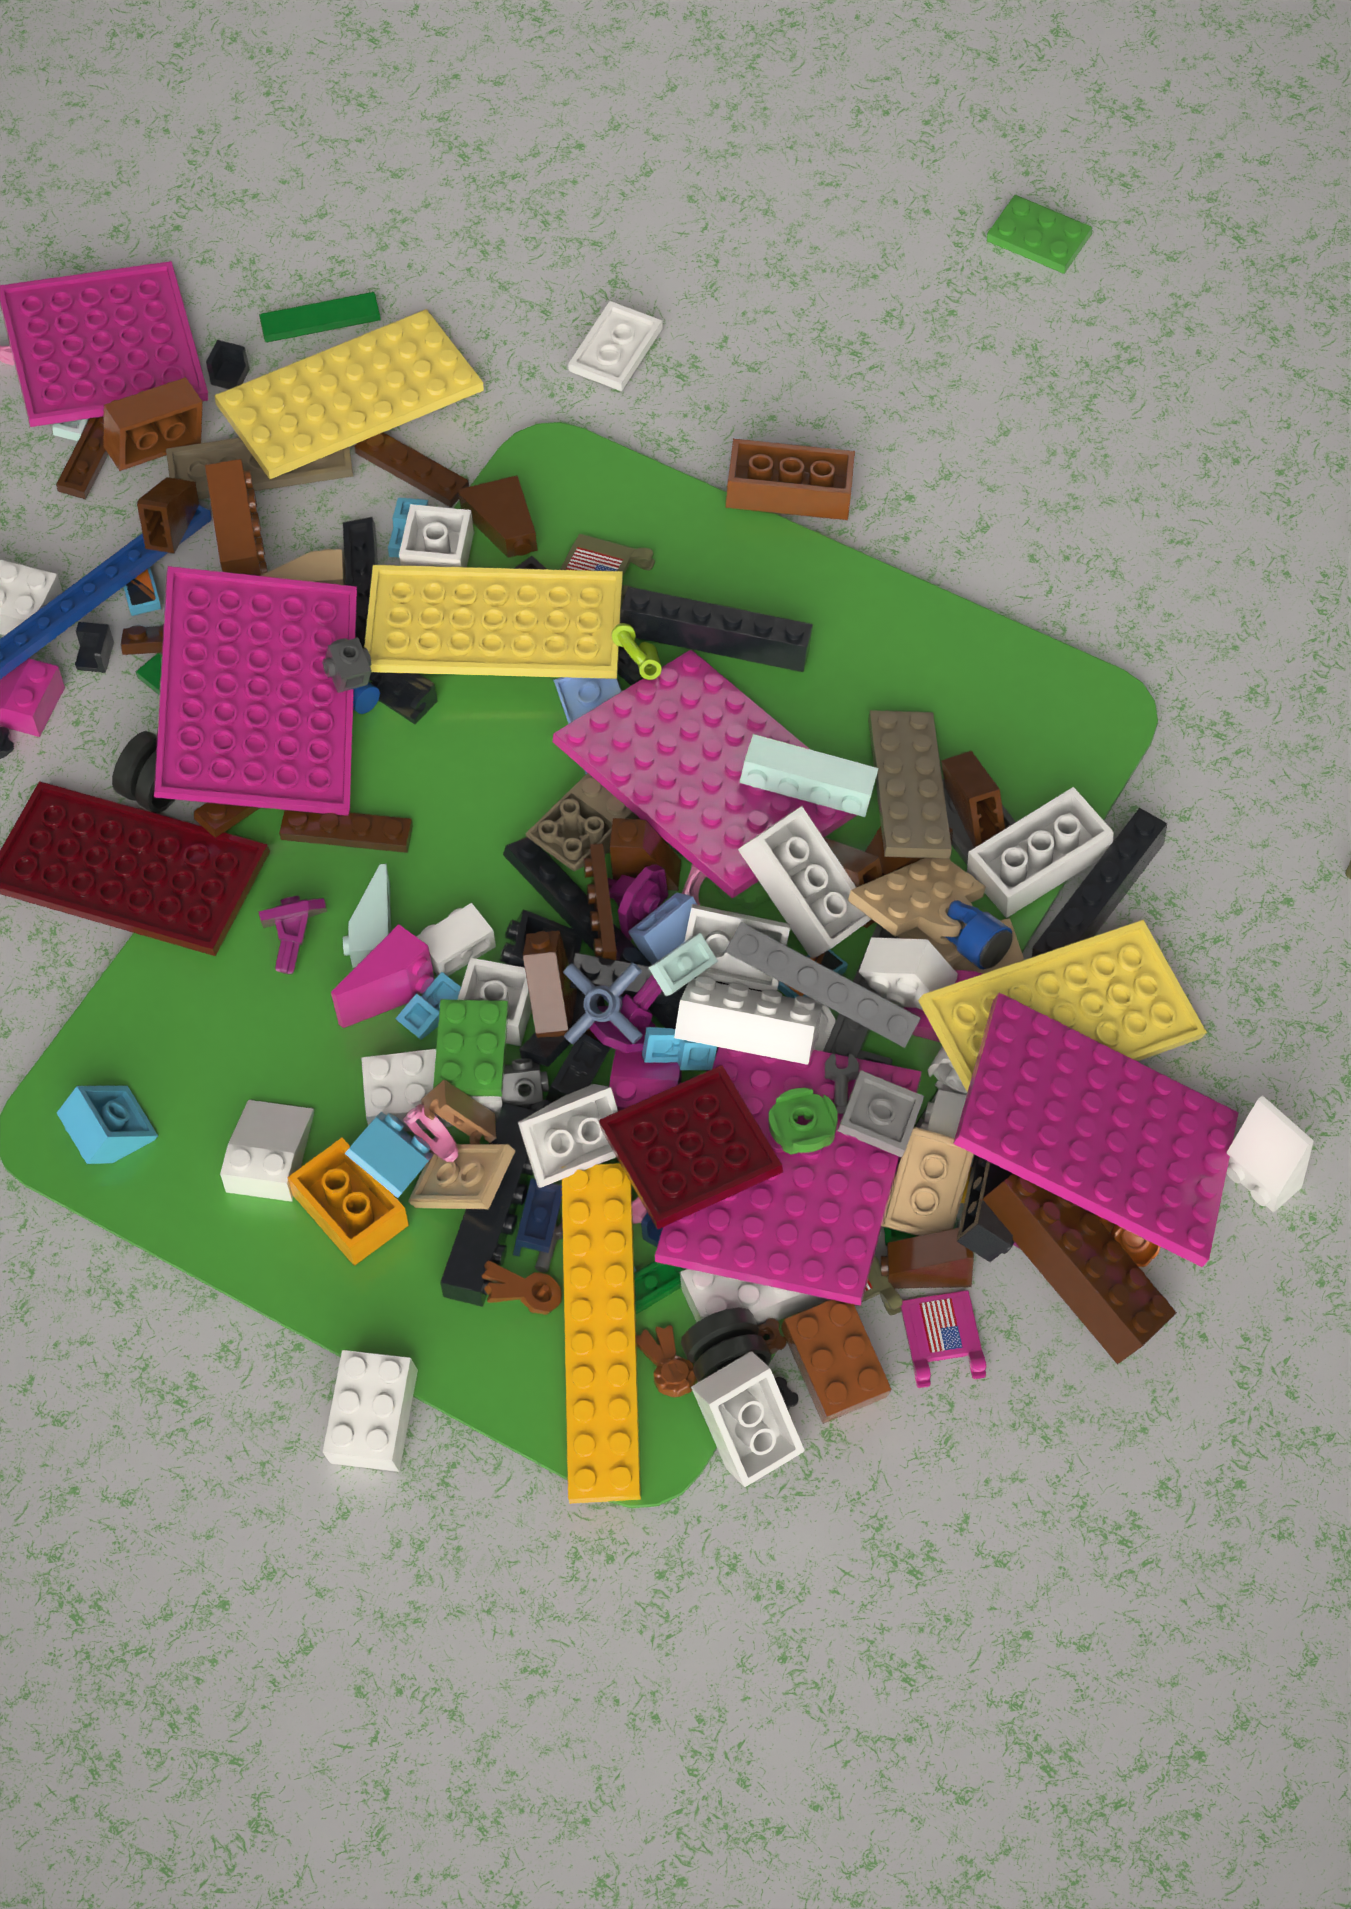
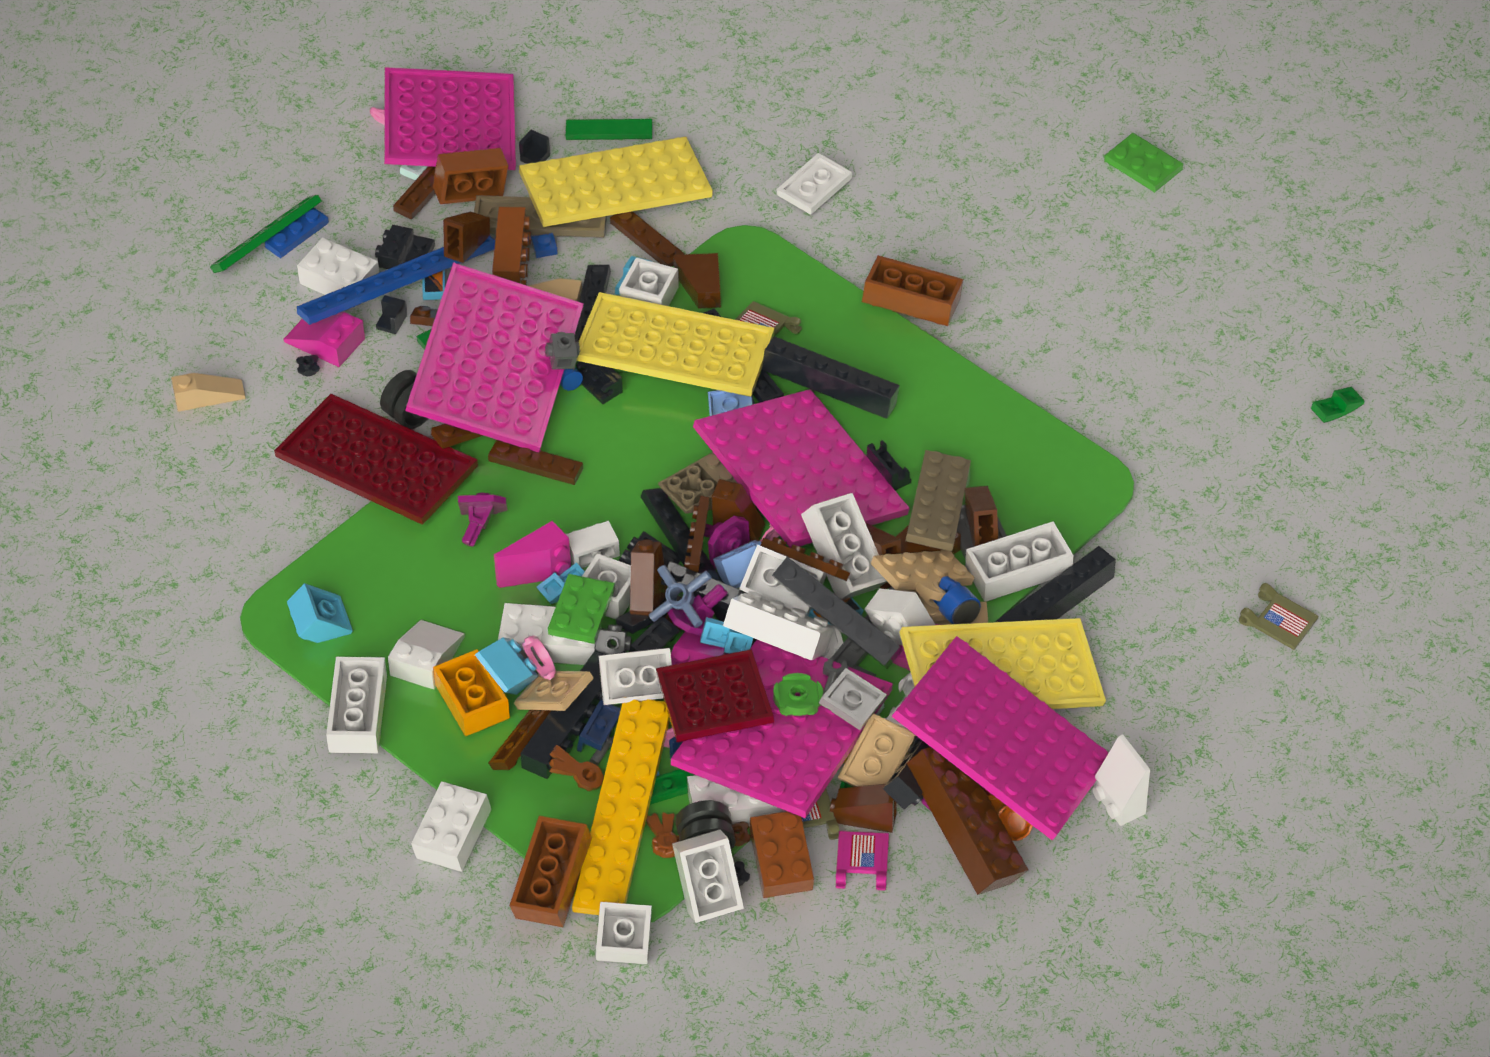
camera: 10 degrees right, 10 degrees down
light aqua slope [343,864,391,968] -> none
medium nougat hinge [421,1080,496,1144] -> none
lime plant [612,623,662,680] -> none
light aqua plate [648,933,718,996] -> none
light aqua brick [740,734,879,817] -> none
none -> white brick [326,657,387,753]
none -> black plate [375,224,435,269]
none -> reddish brown plate [488,710,551,770]
none -> dark orange brick [509,816,592,928]
none -> blue plate [531,233,558,258]
none -> white brick [596,902,652,964]
none -> reddish brown plate [760,537,850,581]
none -> black hinge [867,440,911,491]

